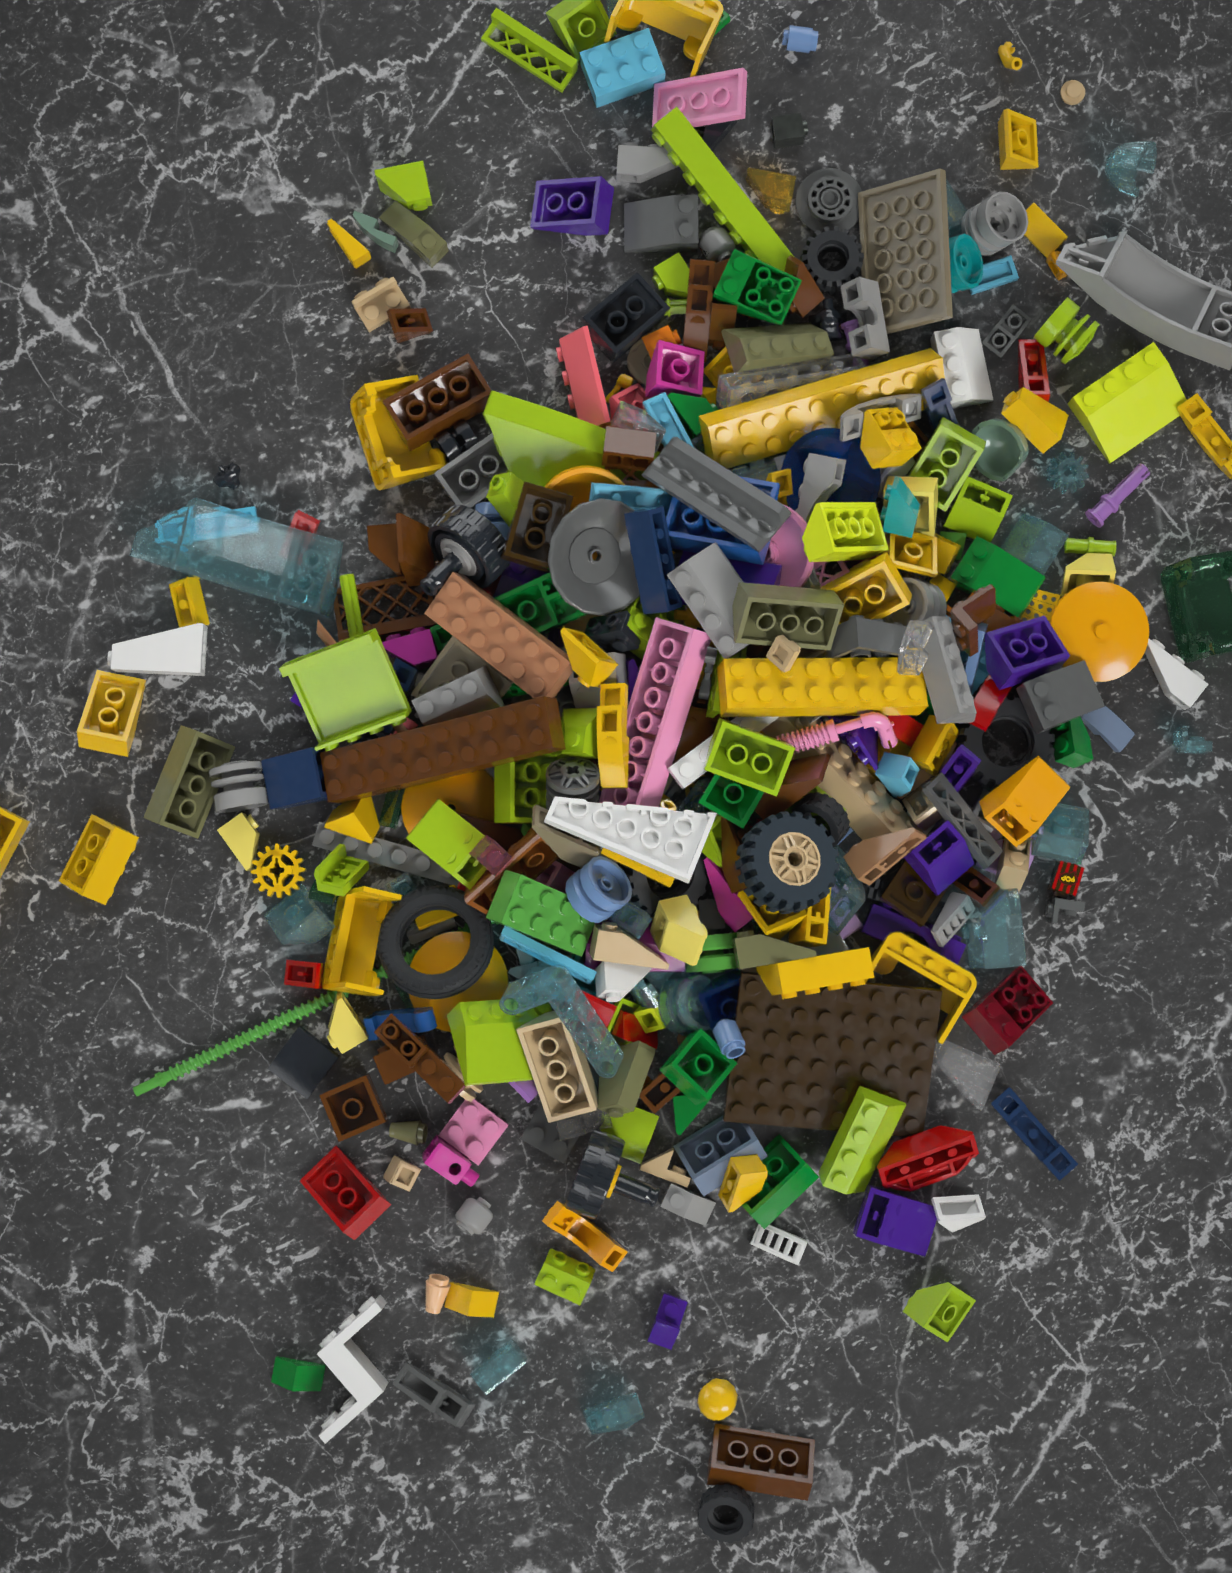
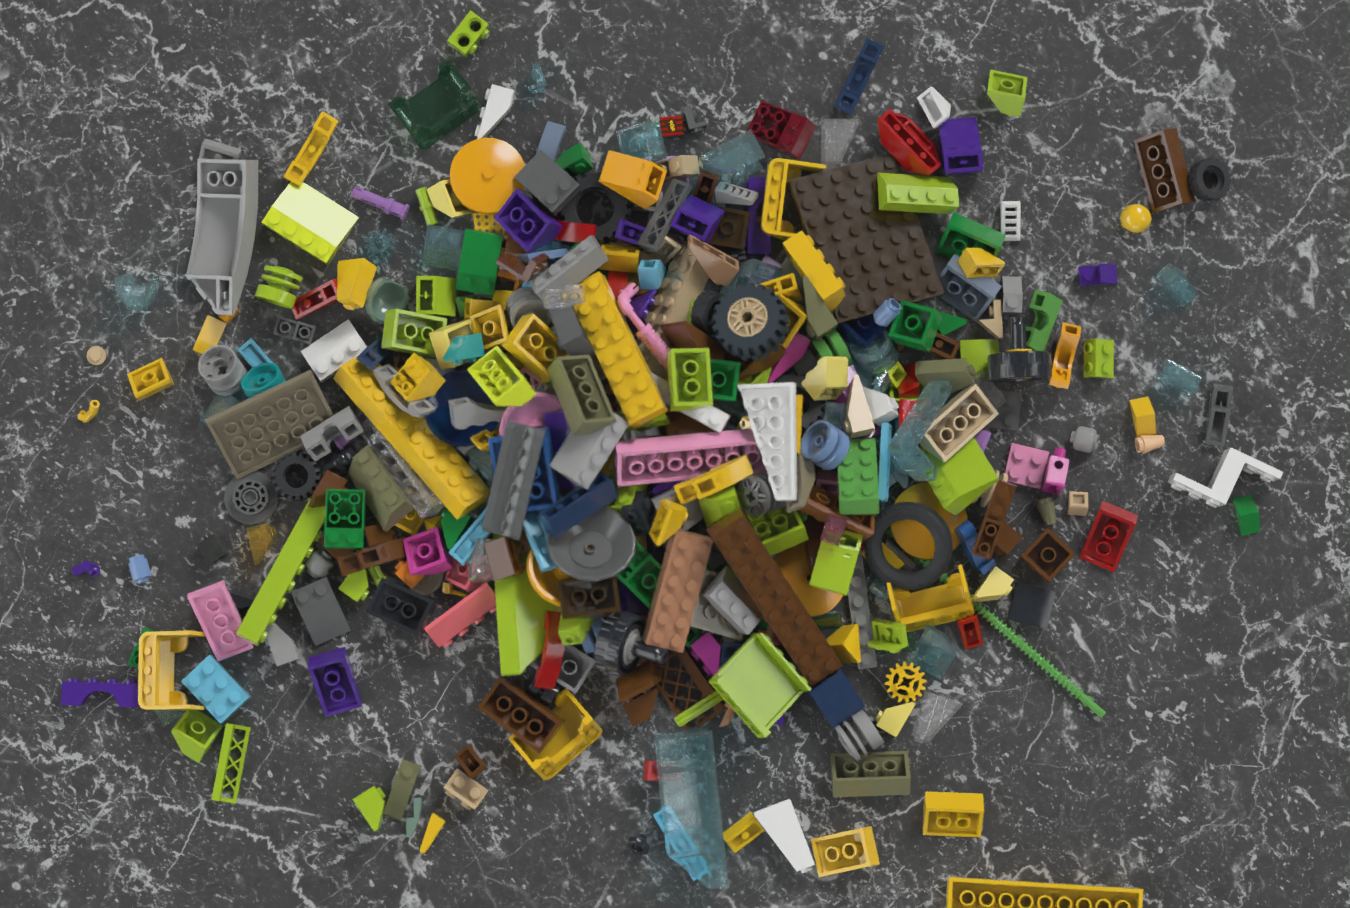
camera: 120 degrees left, 0 degrees up
tan tile [766,635,801,672] -> none
none -> red slope [534,610,565,689]
none -> clear slope [910,691,962,744]
none -> bright green arch [1026,290,1063,351]

